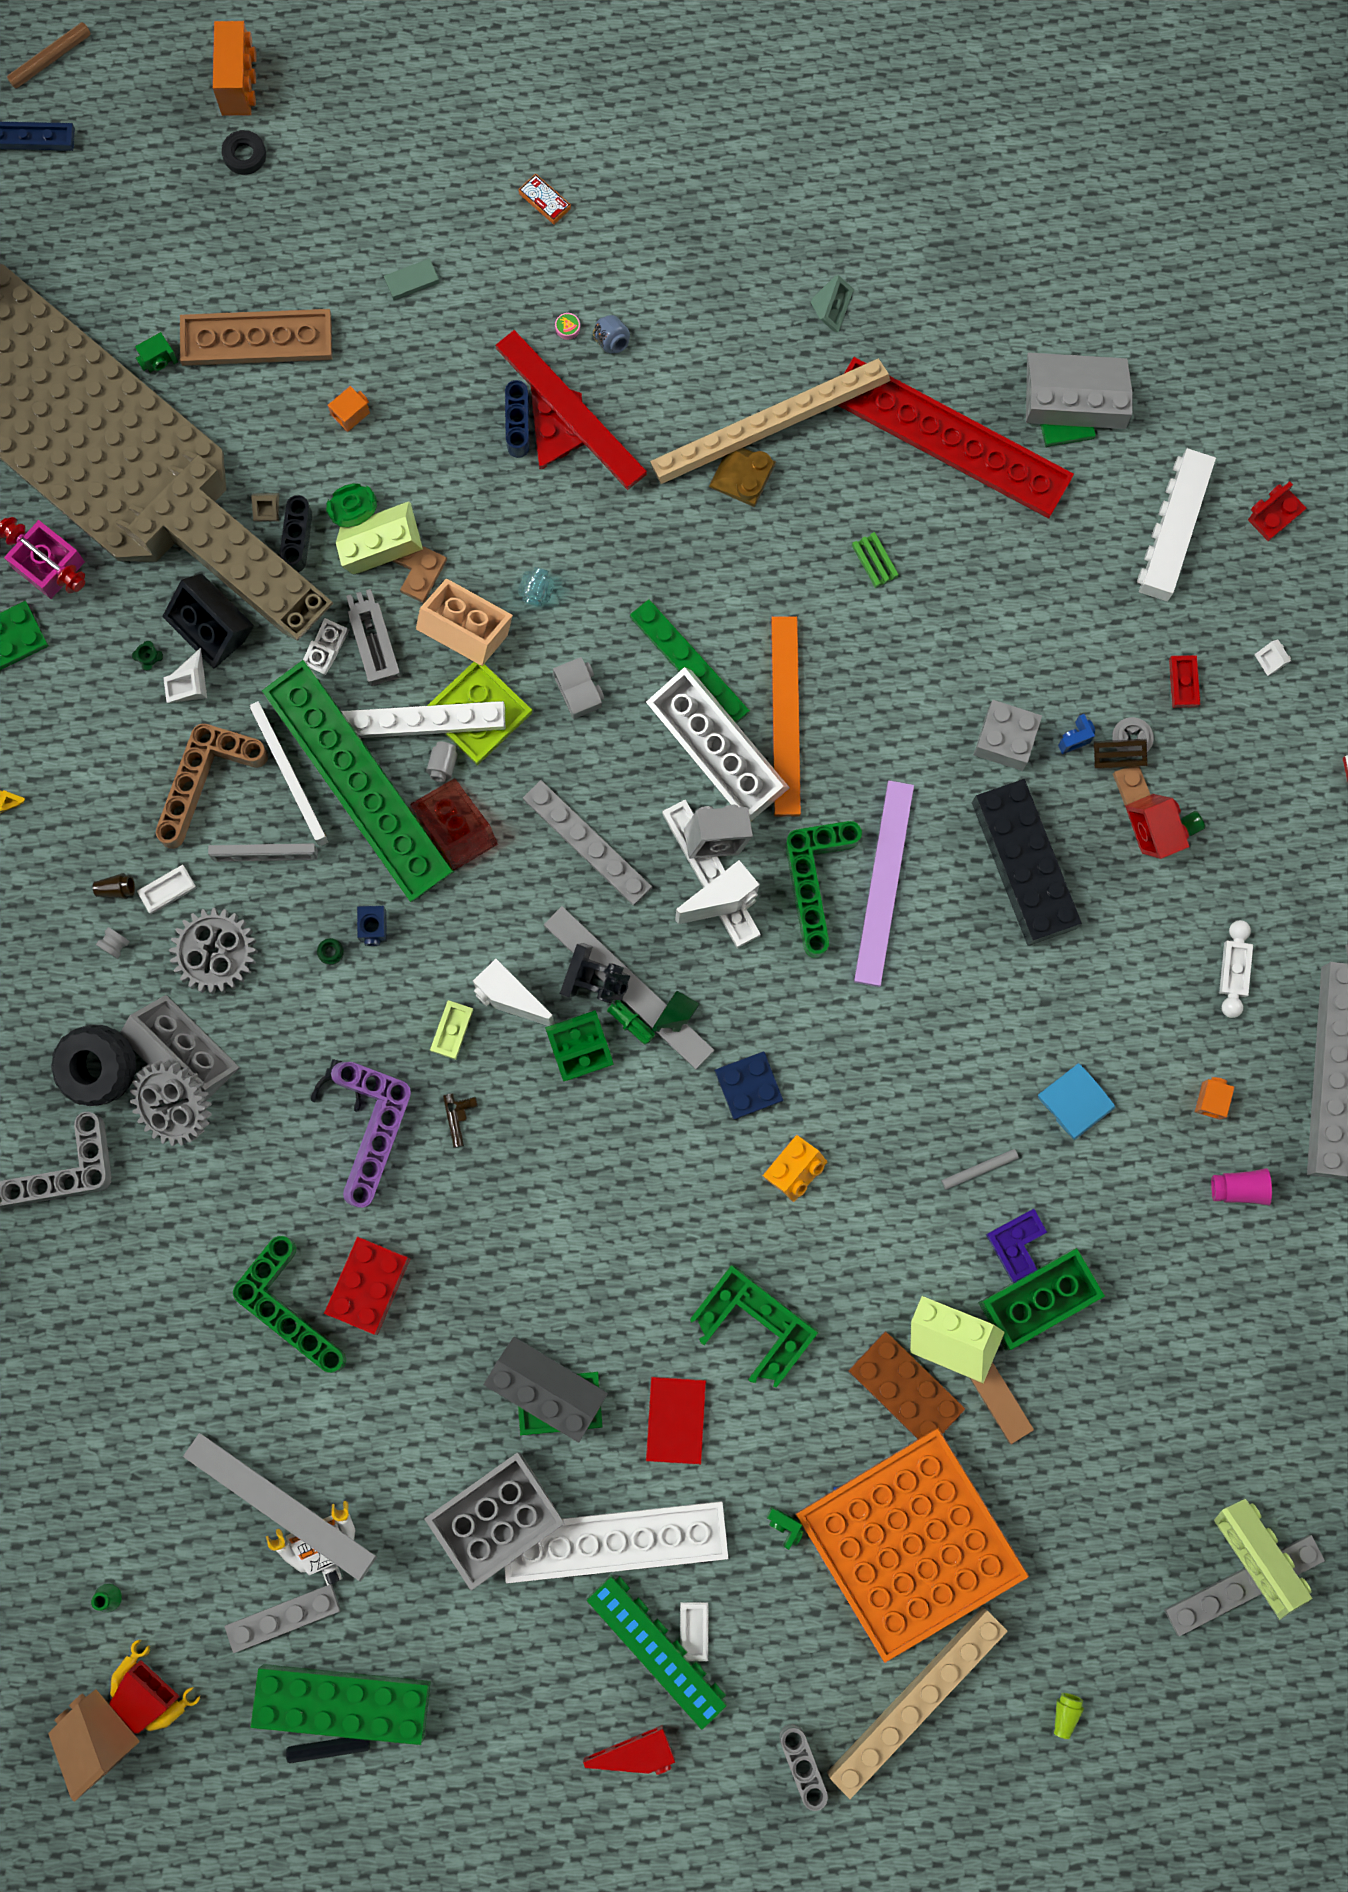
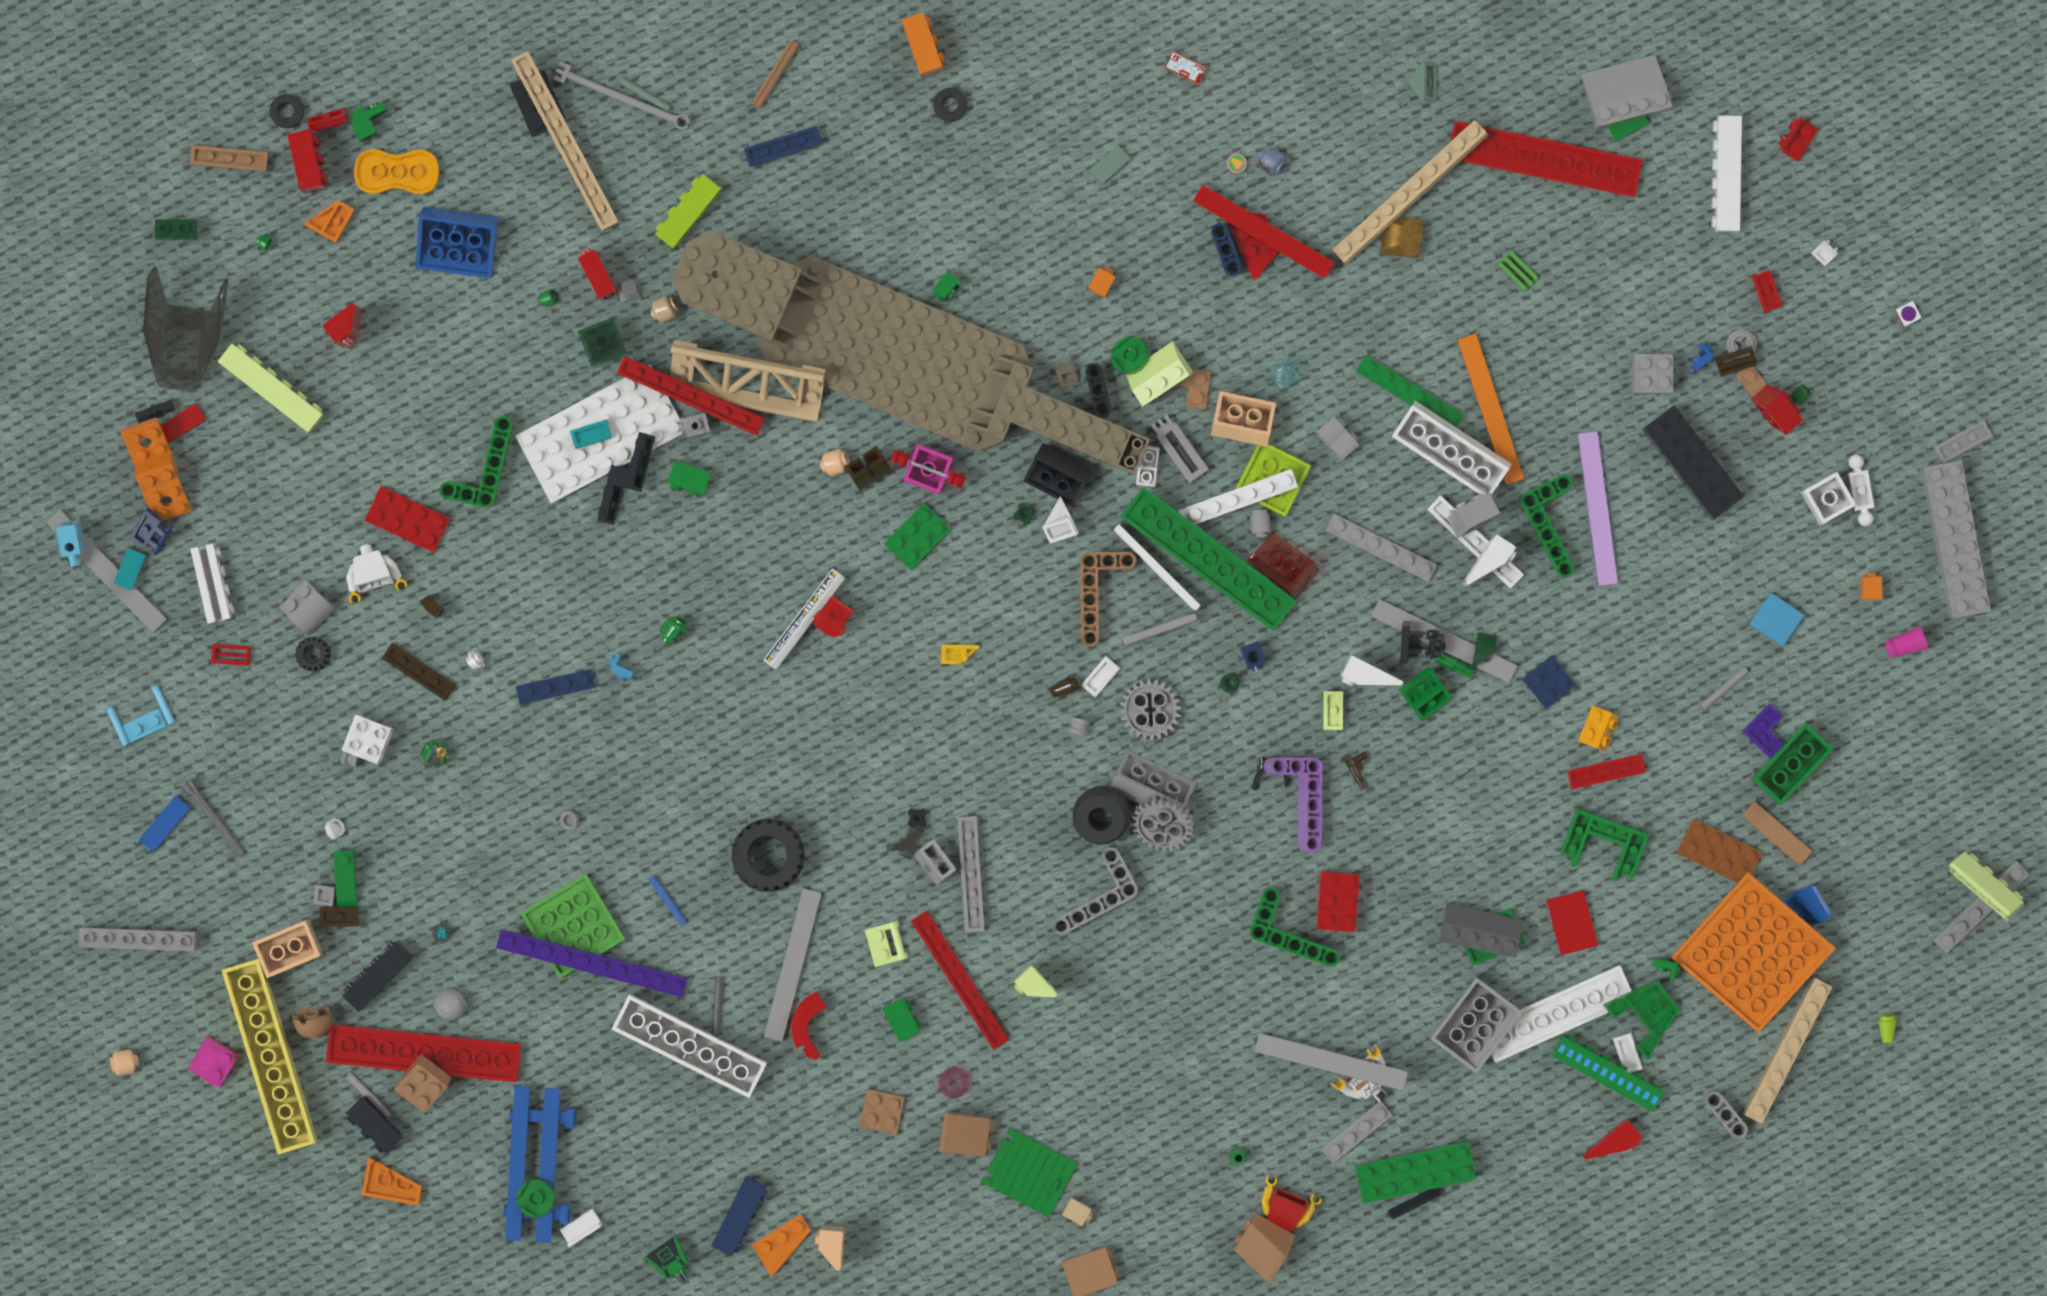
camera: 15 degrees left, 10 degrees up
medium nougat plate [180,309,332,366] -> none
yellowish green slope [910,1296,1005,1384] -> none
none -> red plate [1566,754,1646,790]
none -> green wing [1603,980,1680,1060]
none -> blue bracket [1782,885,1832,927]
none -> white brick [1801,472,1856,525]

